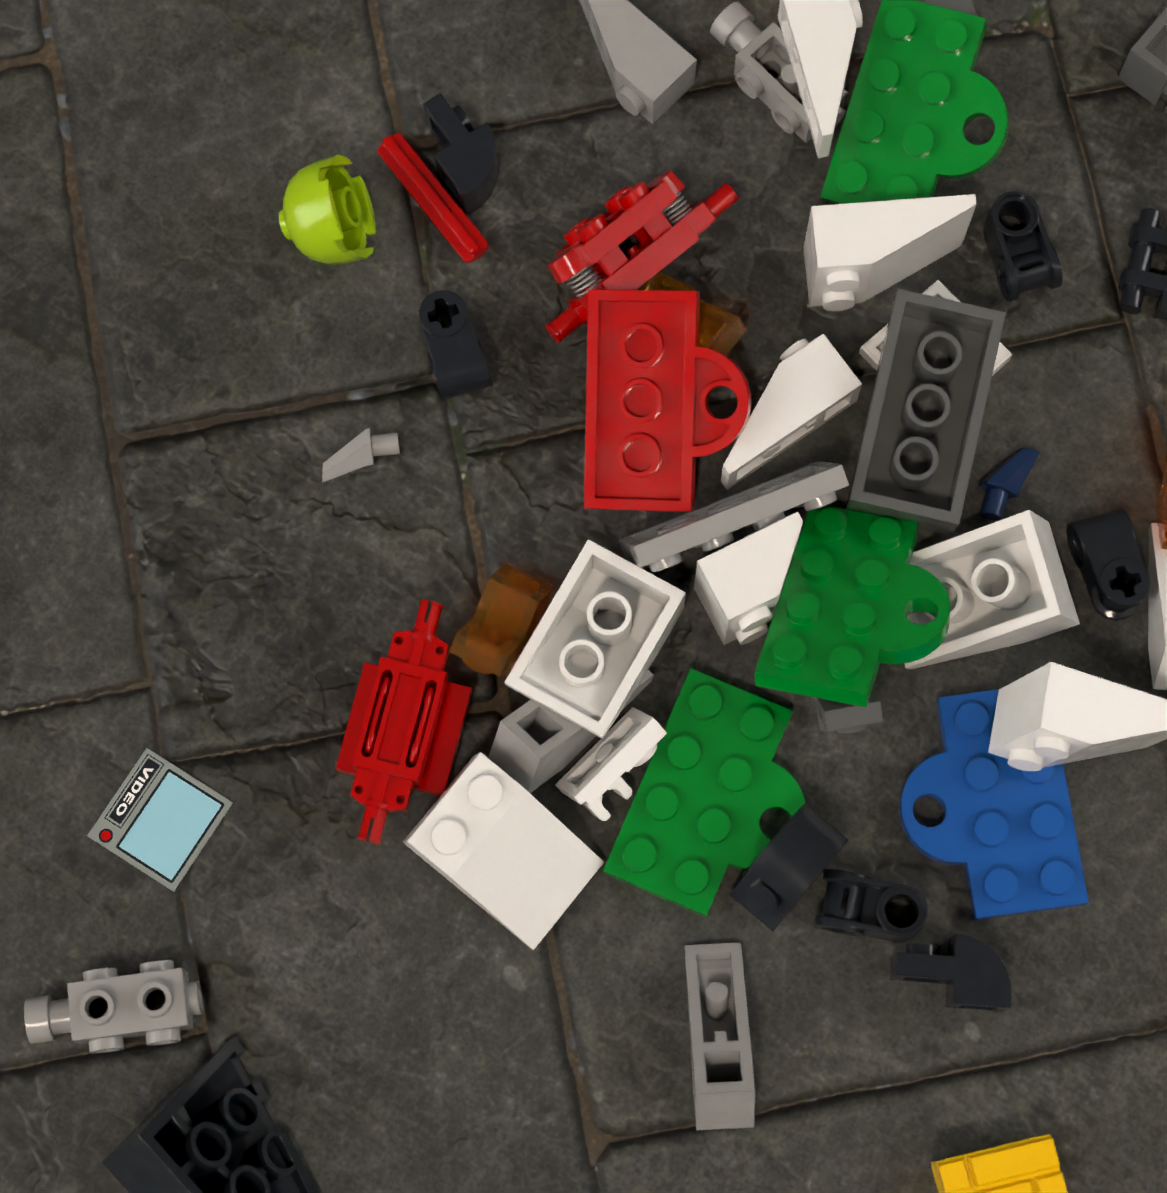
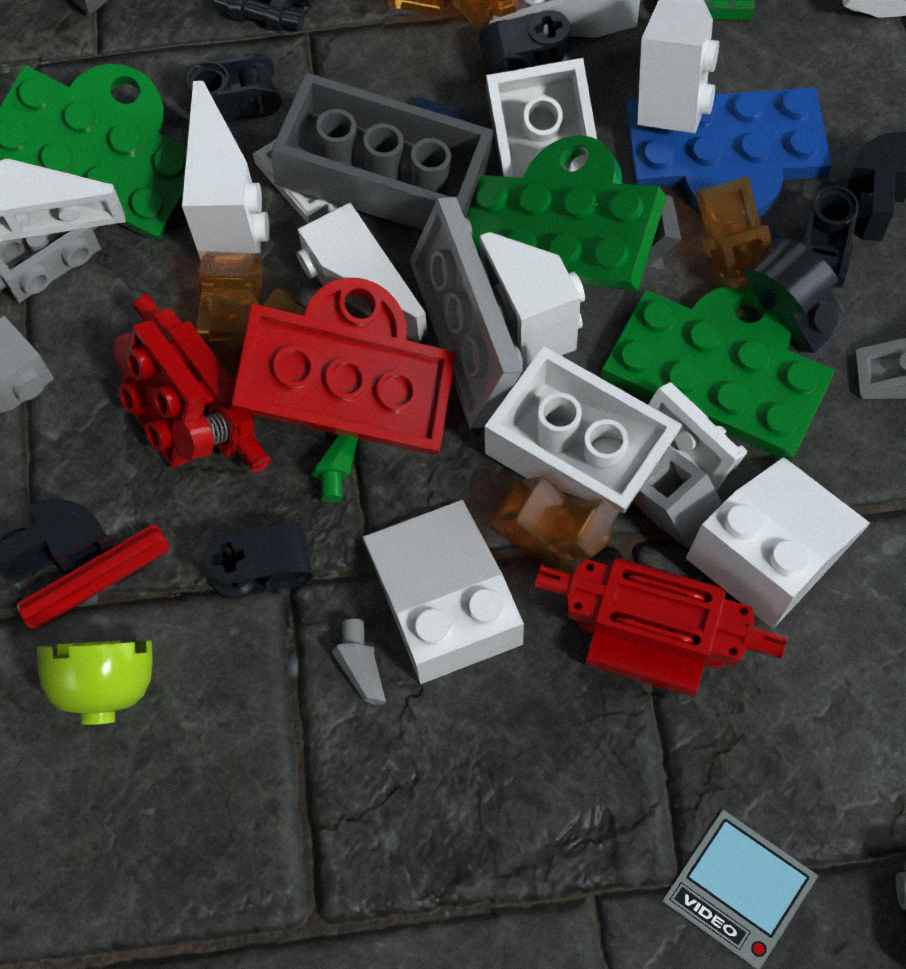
camera: 85 degrees left, 10 degrees down
none -> clear orange brick [196,251,264,342]
none -> green bar [312,435,358,503]
none -> white slope [363,500,524,684]
none -> clear orange brick [695,176,772,289]

